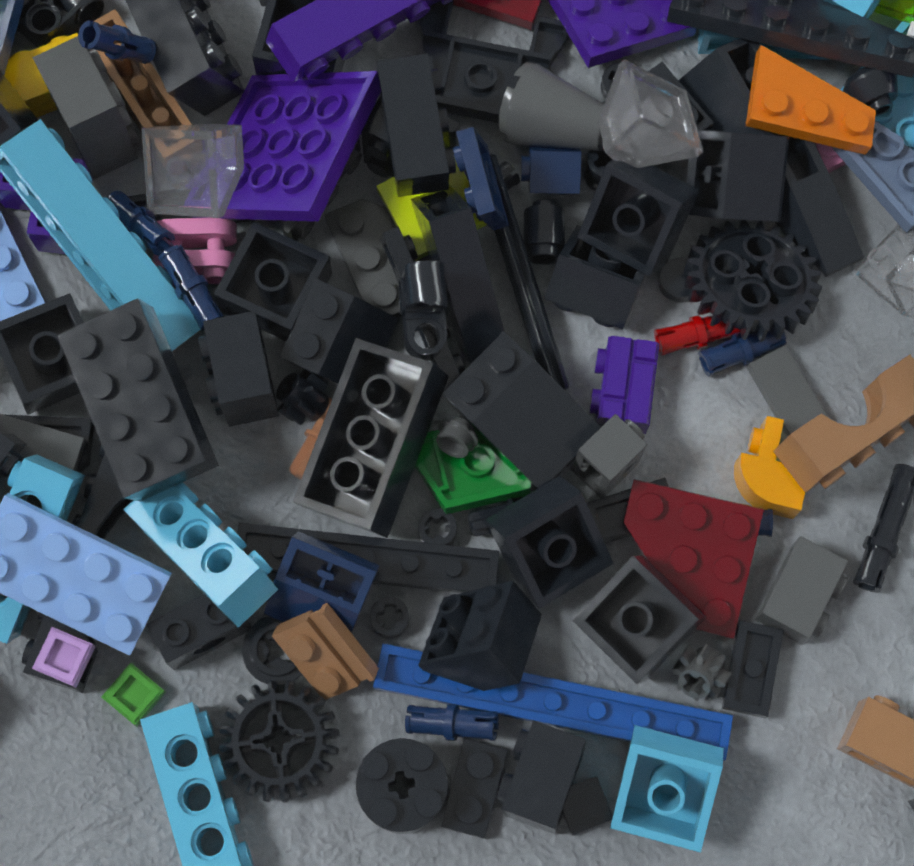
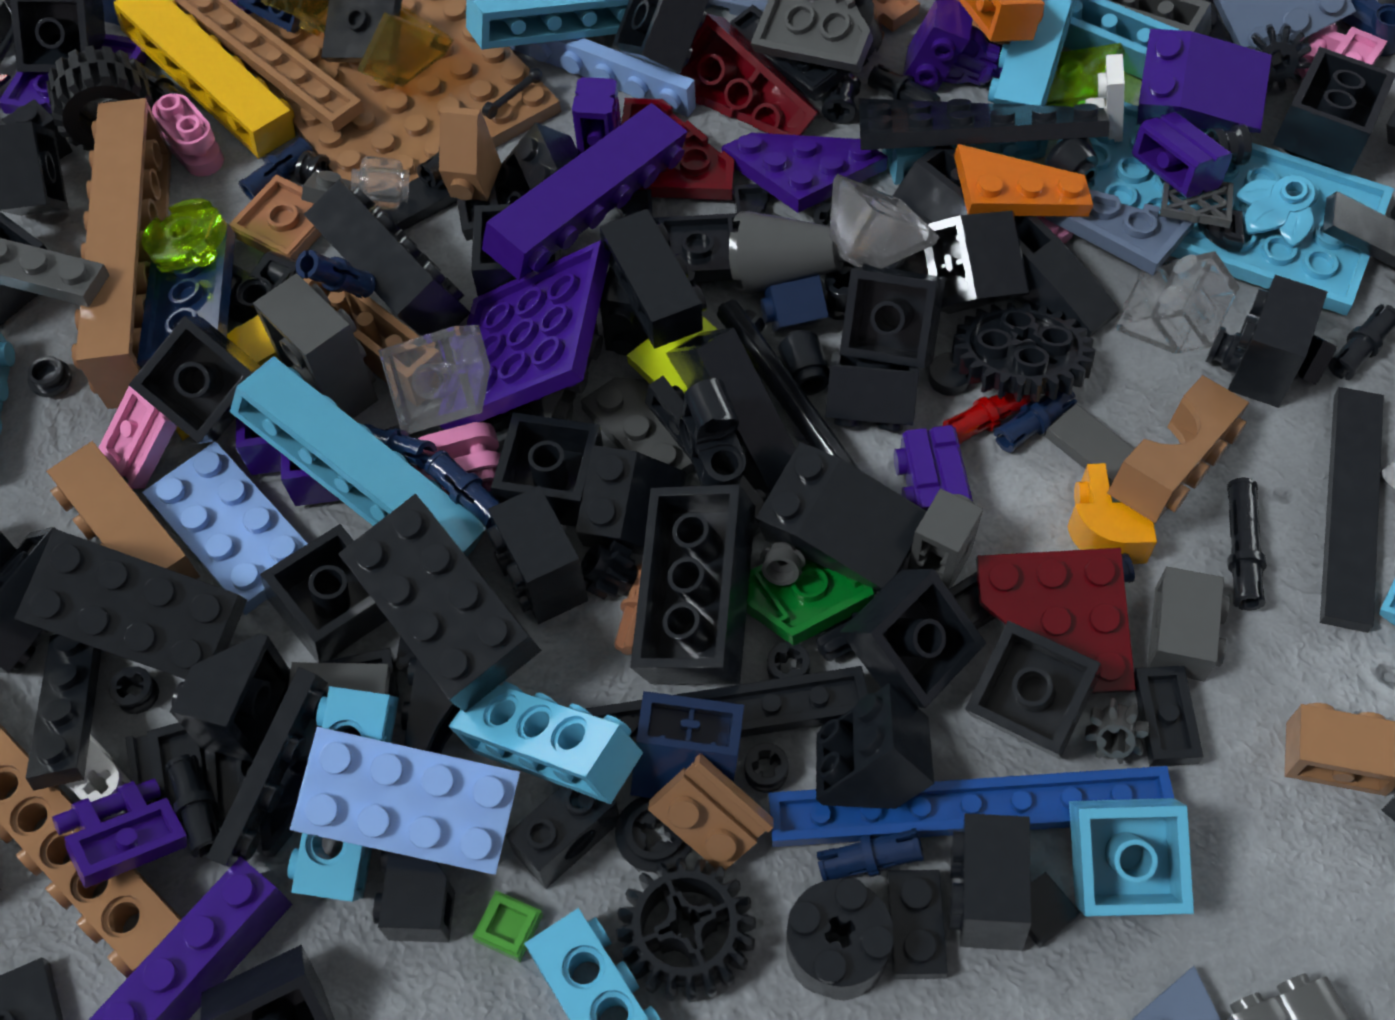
camera: 10 degrees left, 15 degrees down
lavender tile [32,627,96,688] -> none
dark blue plate [453,127,509,230] -> none

